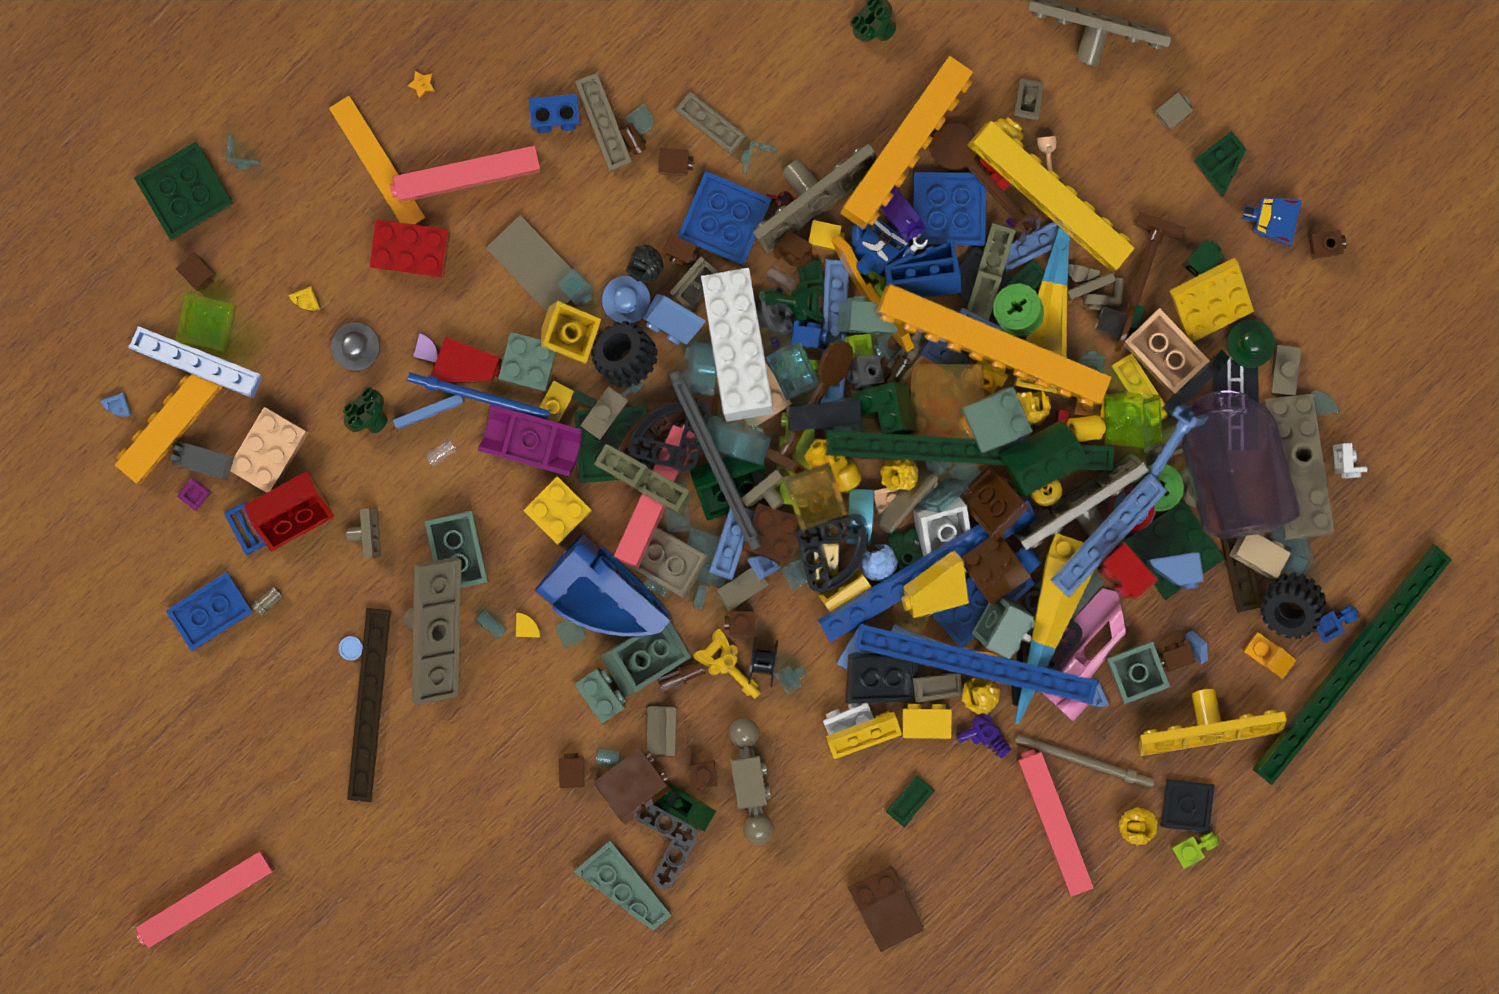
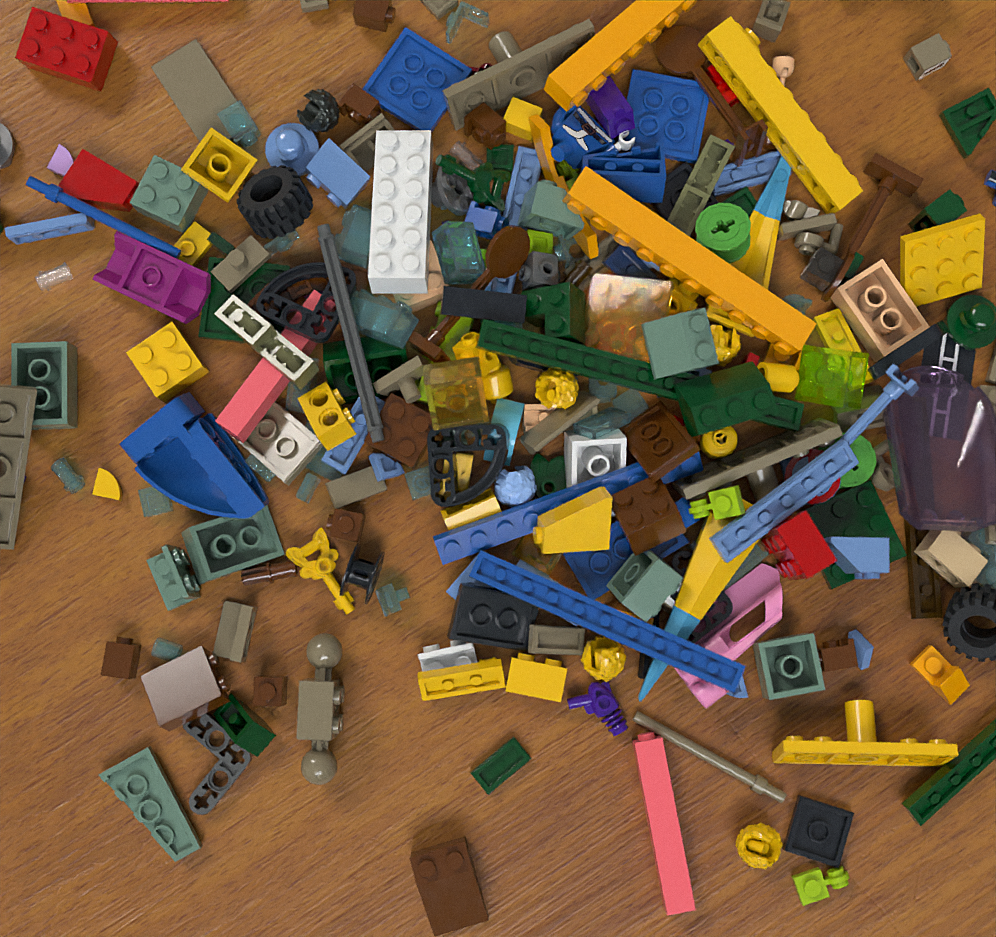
camera: 10 degrees right, 5 degrees down
none -> yellow brick [298,382,356,451]
none -> lime plate [688,485,745,520]

